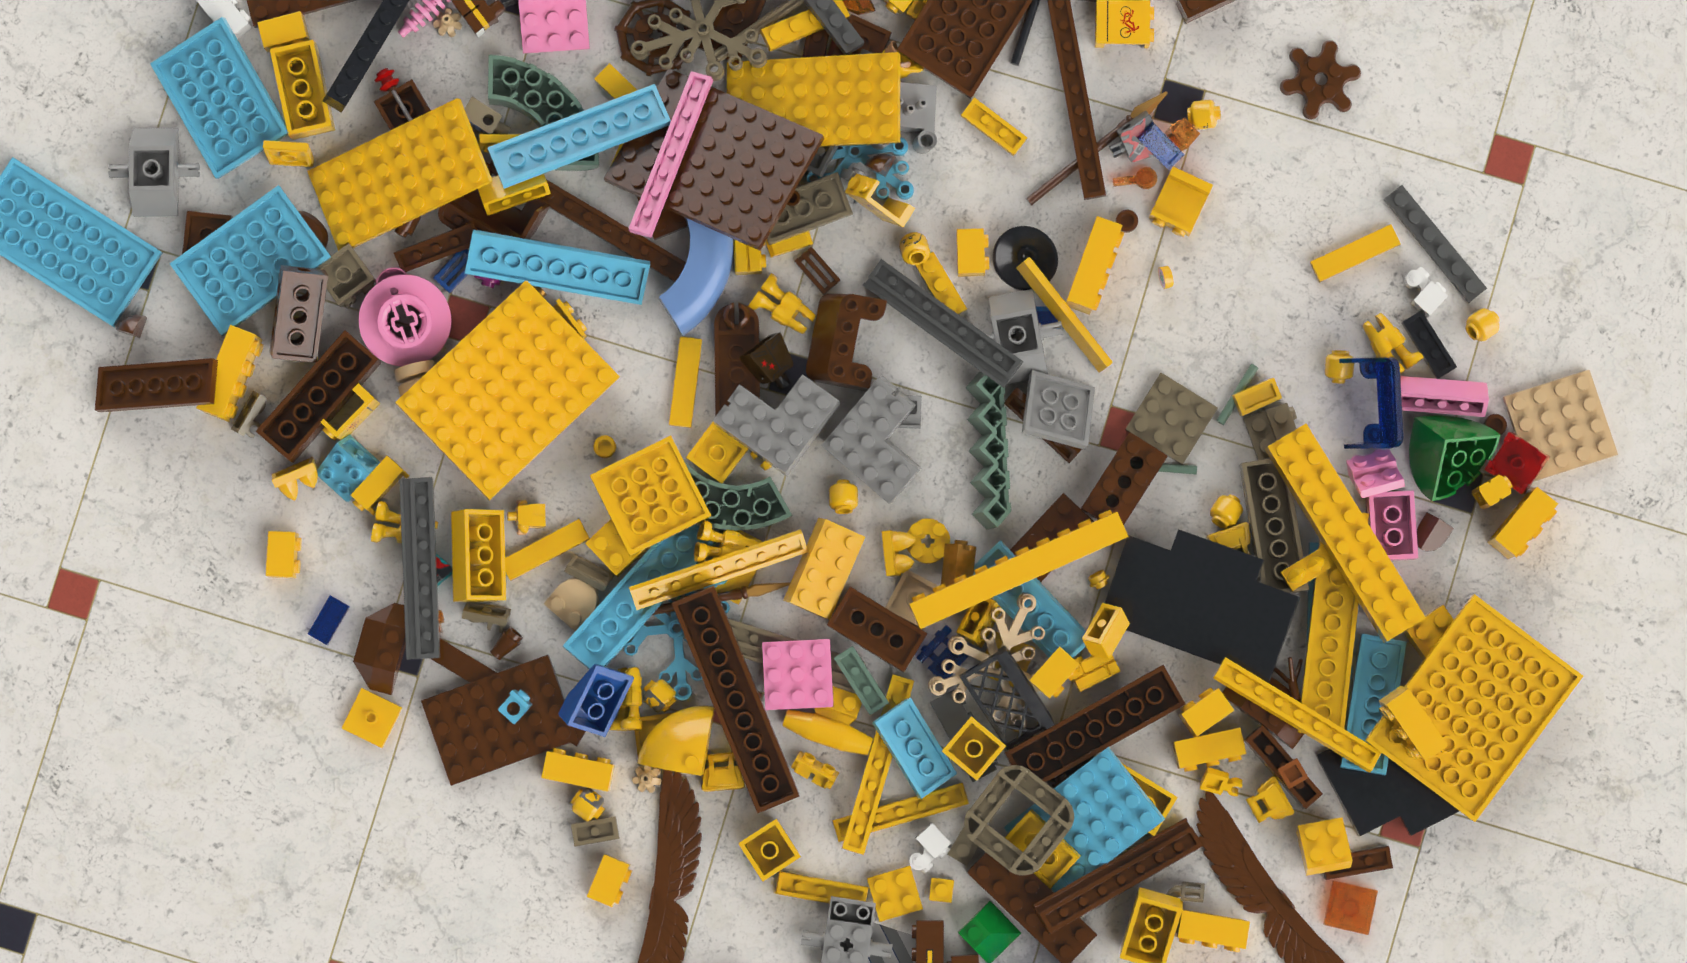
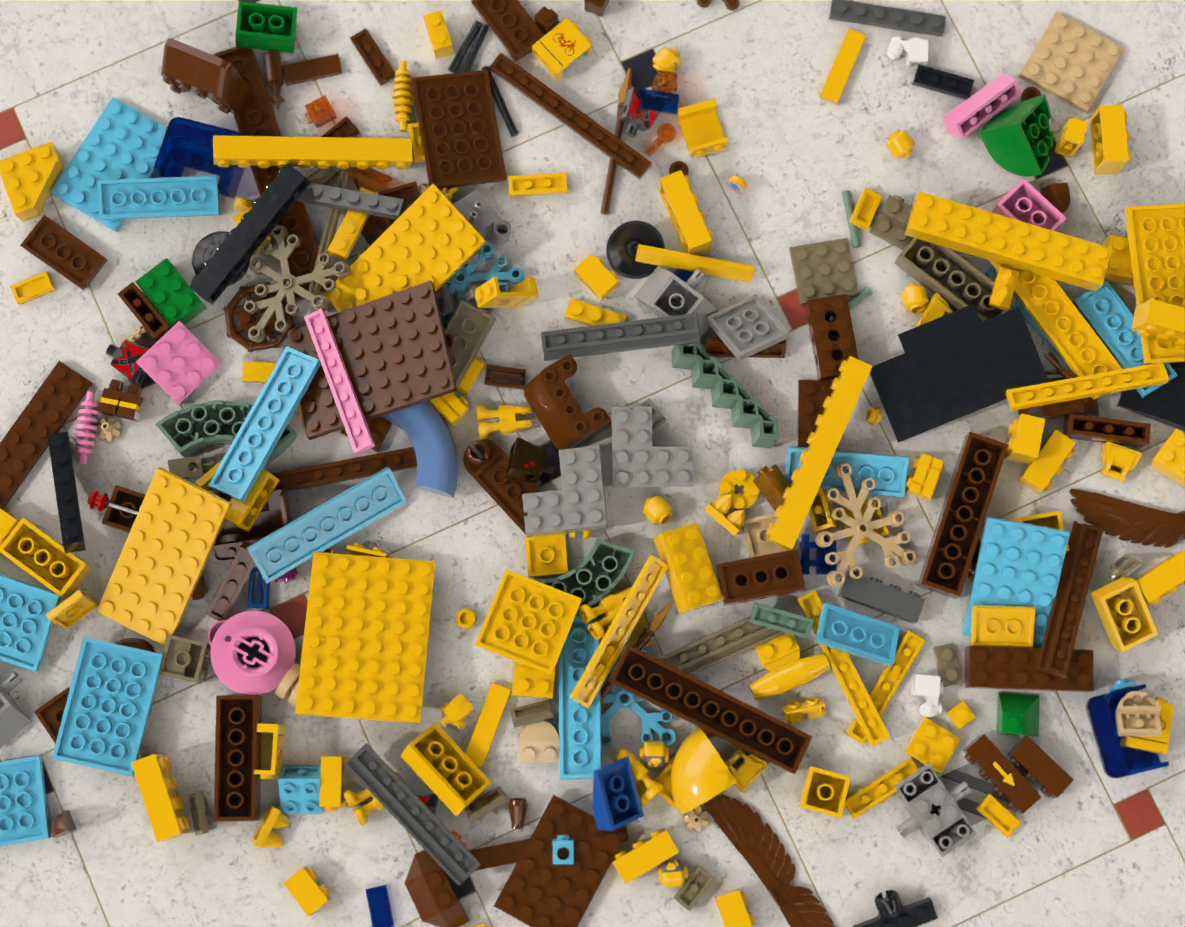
camera: 45 degrees left, 5 degrees down
reddish brown plate [95,358,218,412] -> none
brick [269,265,328,363] -> none
yellow tile [669,336,703,428] -> none
bright pink plate [762,639,834,710] -> none
reddish brown brick [864,153,896,177] -> none
yellow head [899,232,930,265] -> none
yellow brick [941,716,1006,781] -> none
black fence [960,645,1055,750] -> none
dark tan plate [964,765,1075,875] -> none
yellow brick [1029,646,1080,699] -> none
yellow brick [1082,603,1130,659] -> none
yellow plate [1200,767,1243,796] -> none
dark orange plate [1277,758,1309,789] -> none
clear blue windscreen [1339,356,1404,449] -> none
bright pink plate [1346,449,1405,498] -> none
yellow piece [1362,313,1424,381] -> none
yellow head [1465,308,1500,342] -> none
red panel [1484,432,1550,494] -> none

